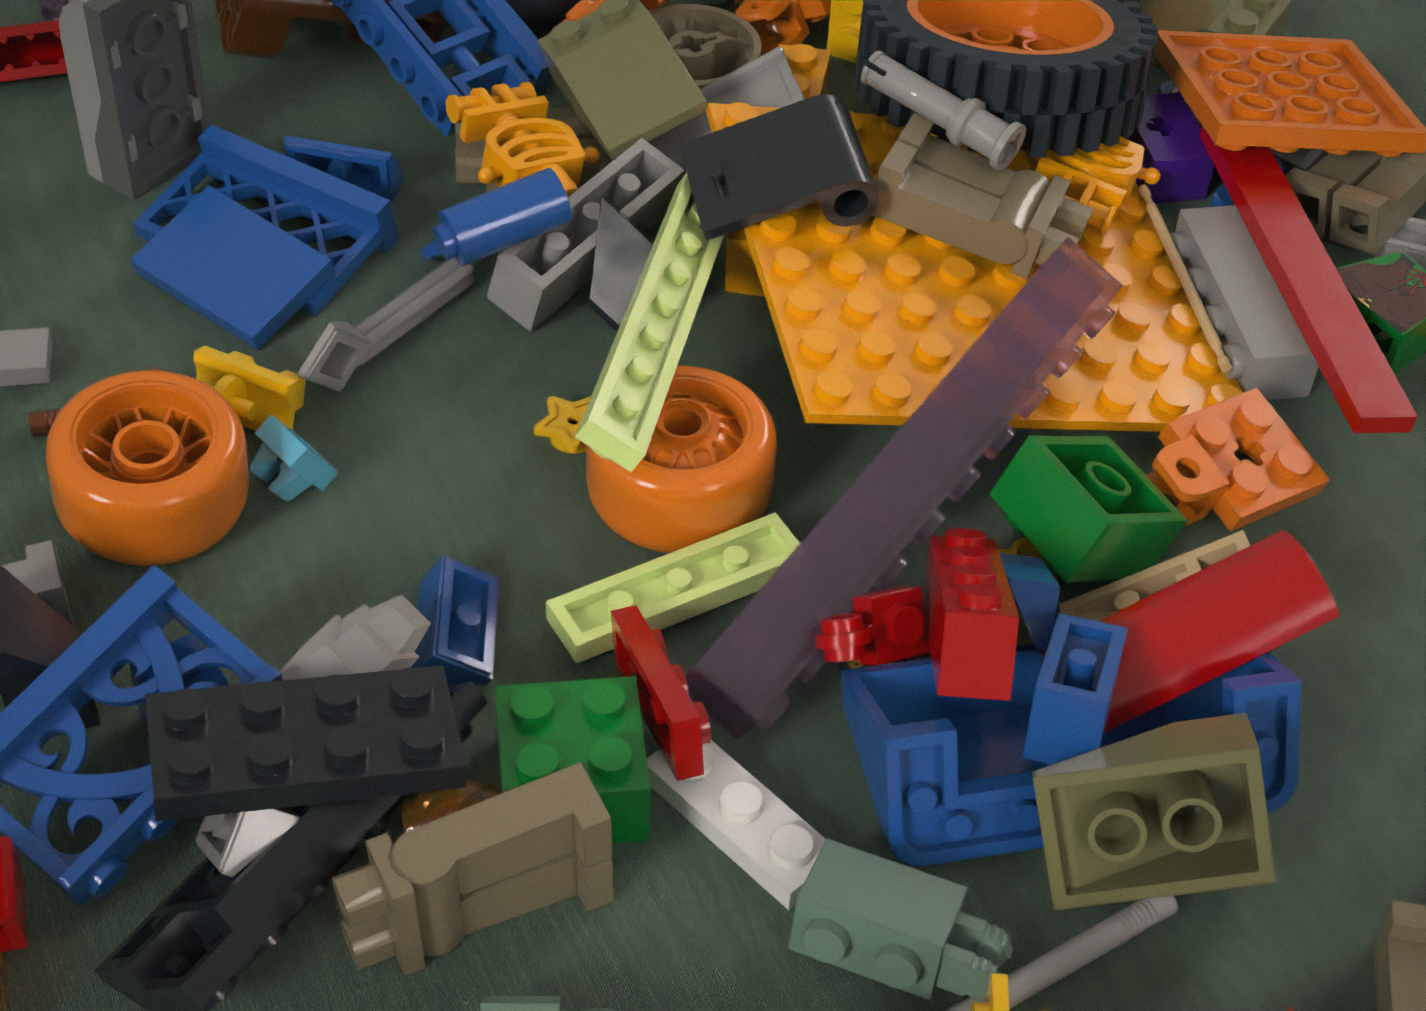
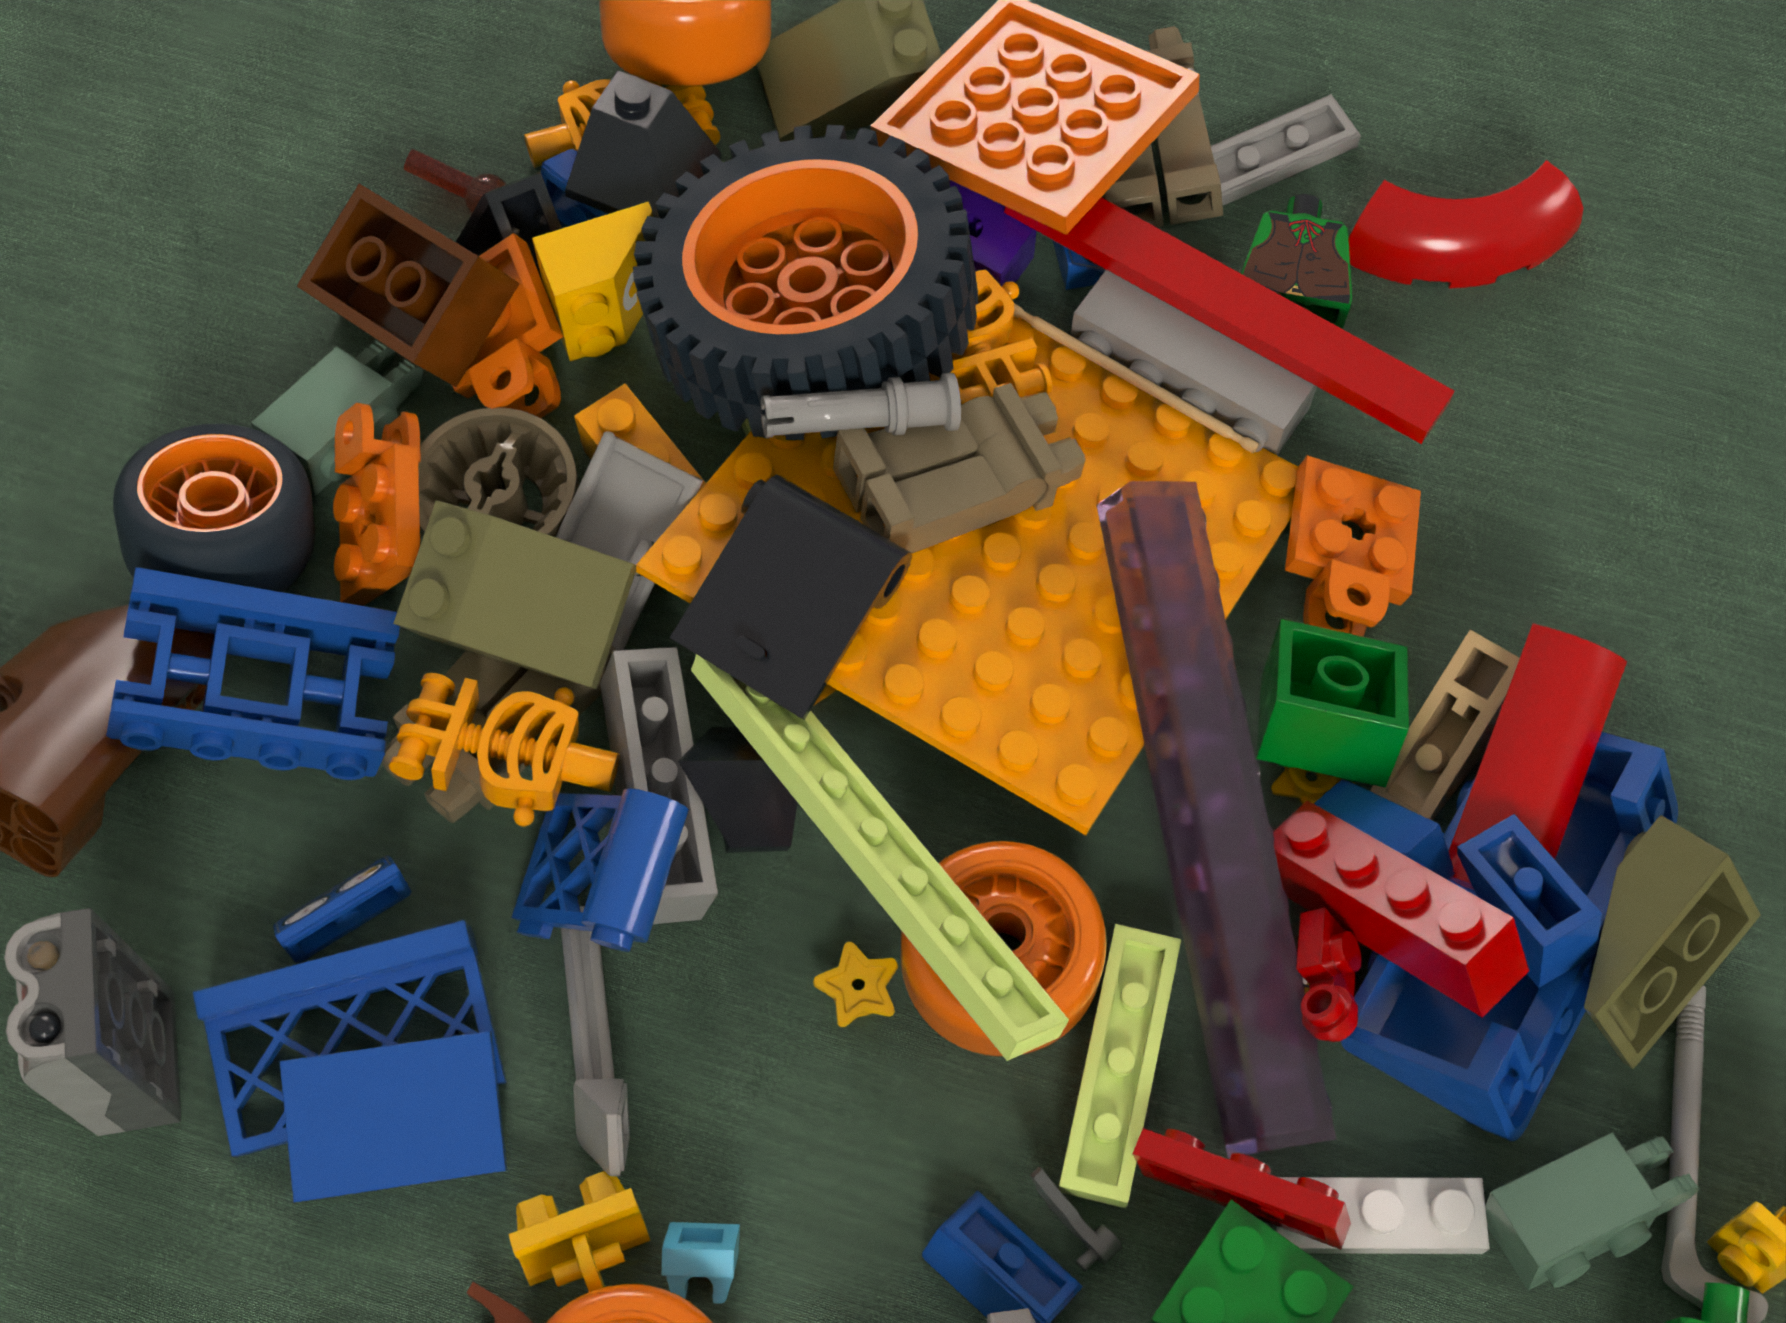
camera: 45 degrees left, 20 degrees up
none -> dark grey piece [1030,1167,1123,1272]

